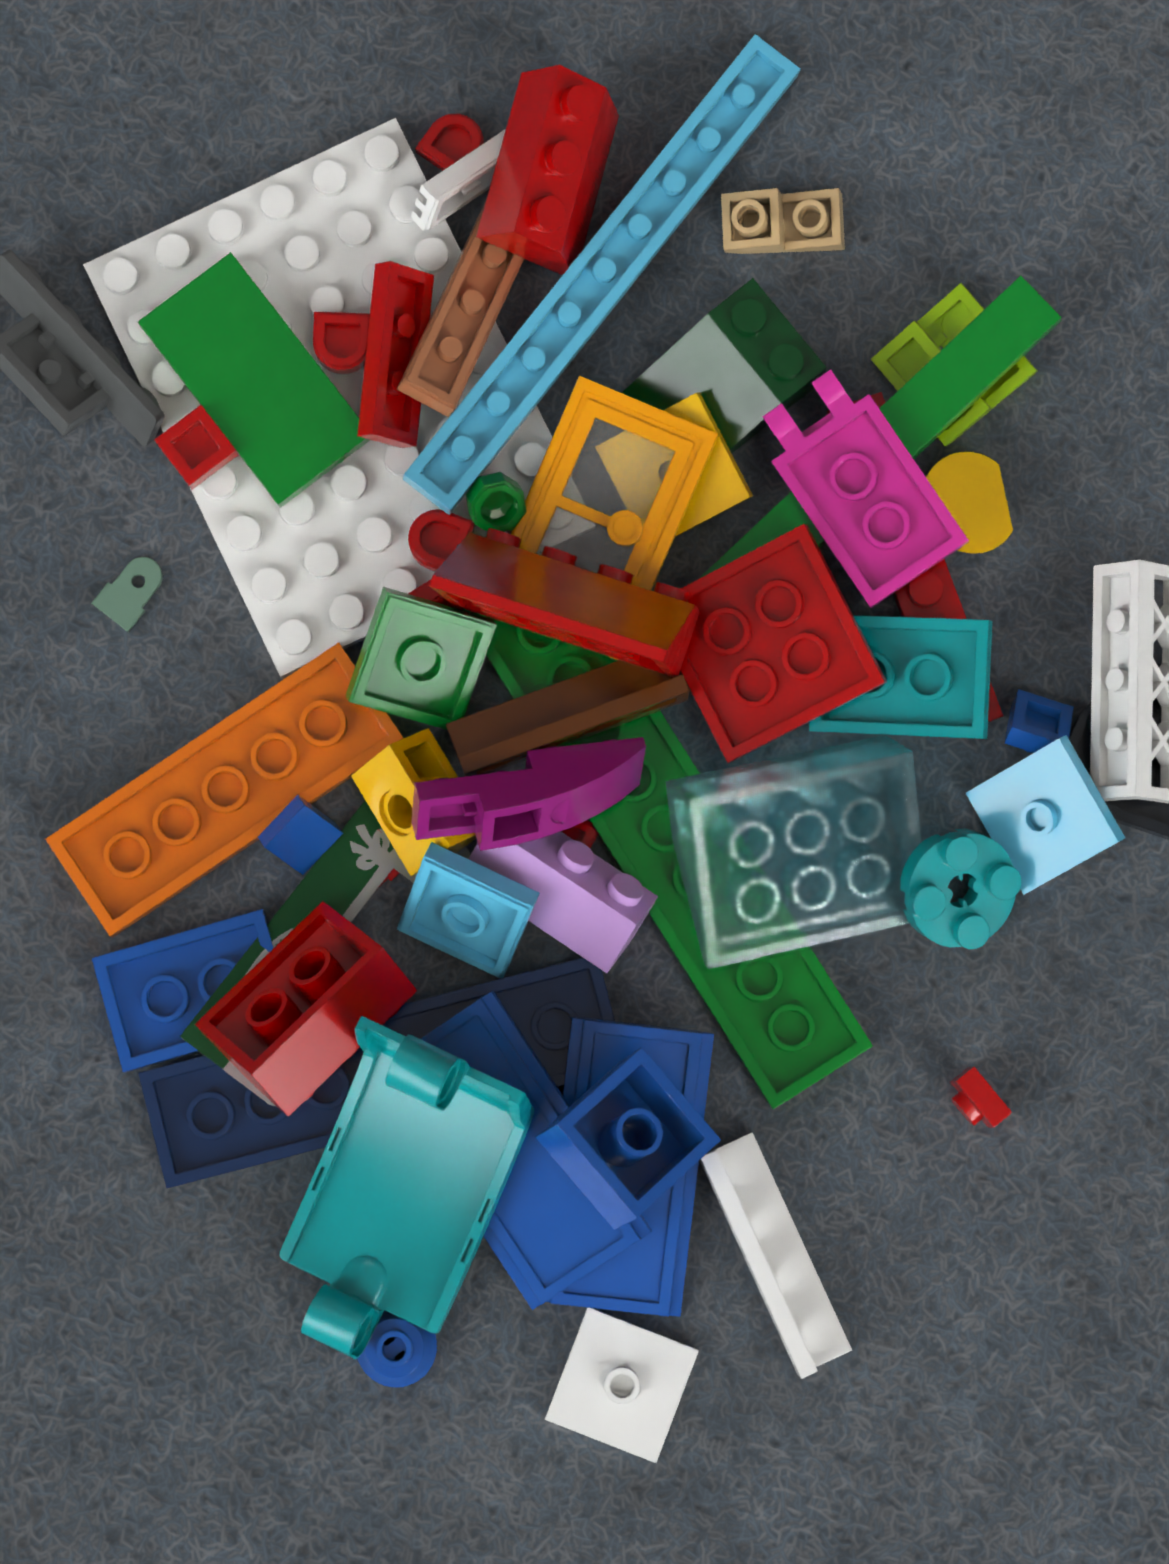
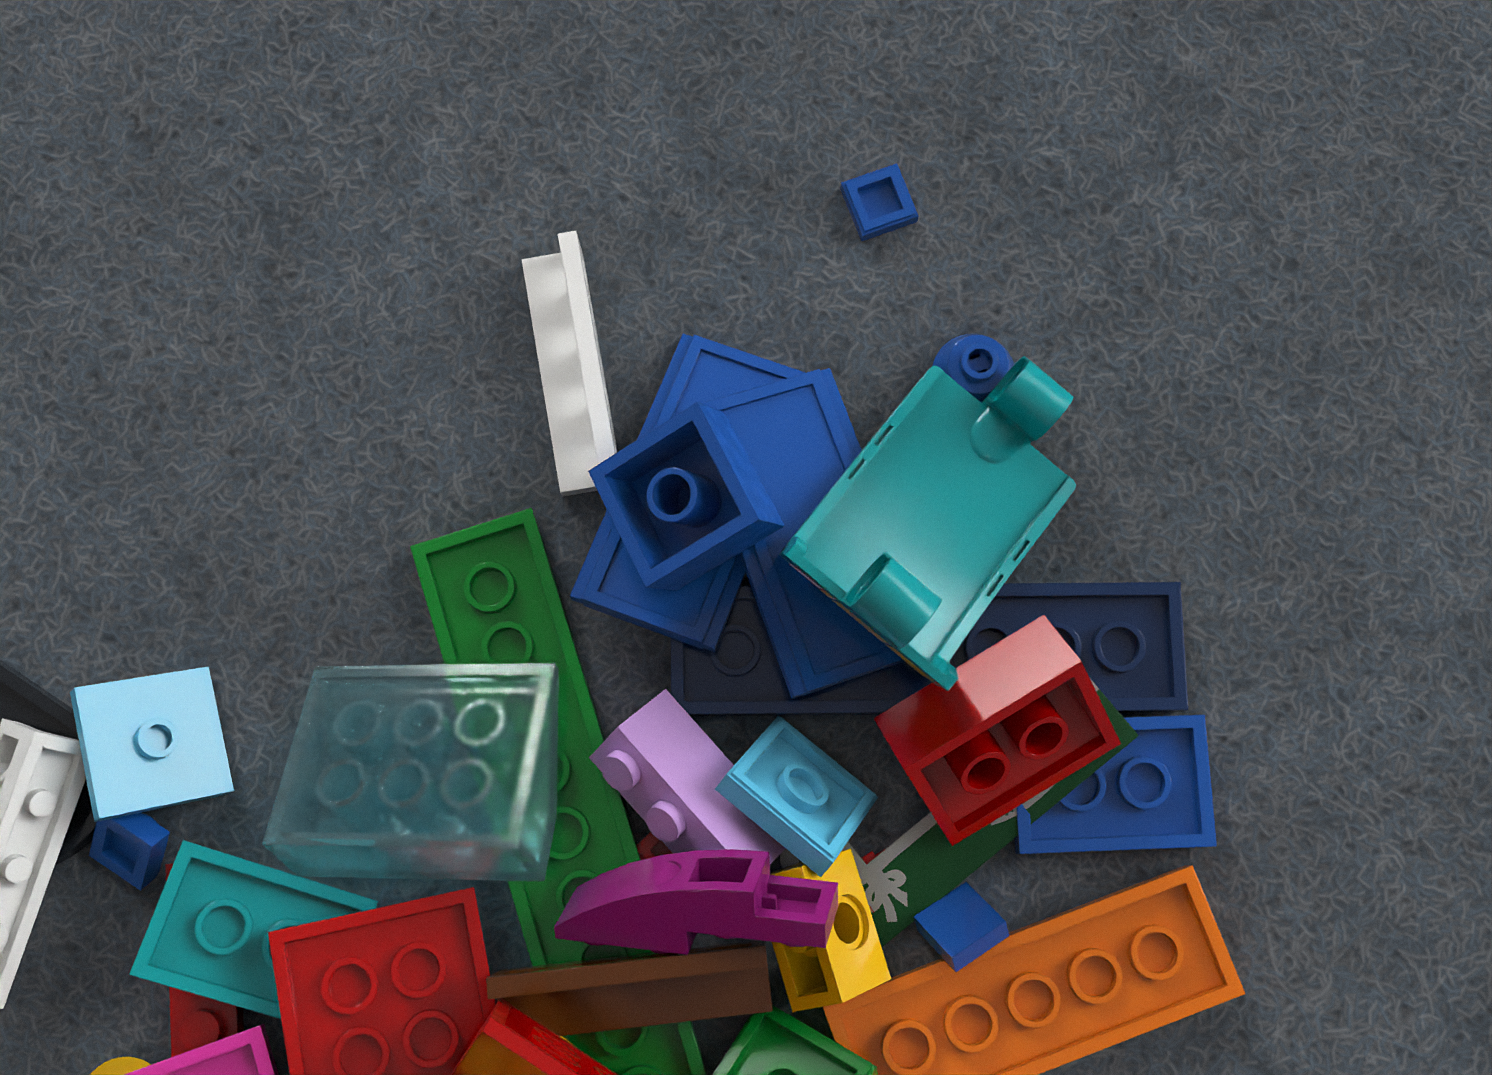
camera: 165 degrees left, 5 degrees down
white plate [545,1308,699,1463] -> none
teal plate [900,828,1021,949] -> none
red plate [950,1066,1012,1128] -> none
none -> blue tile [840,163,919,242]

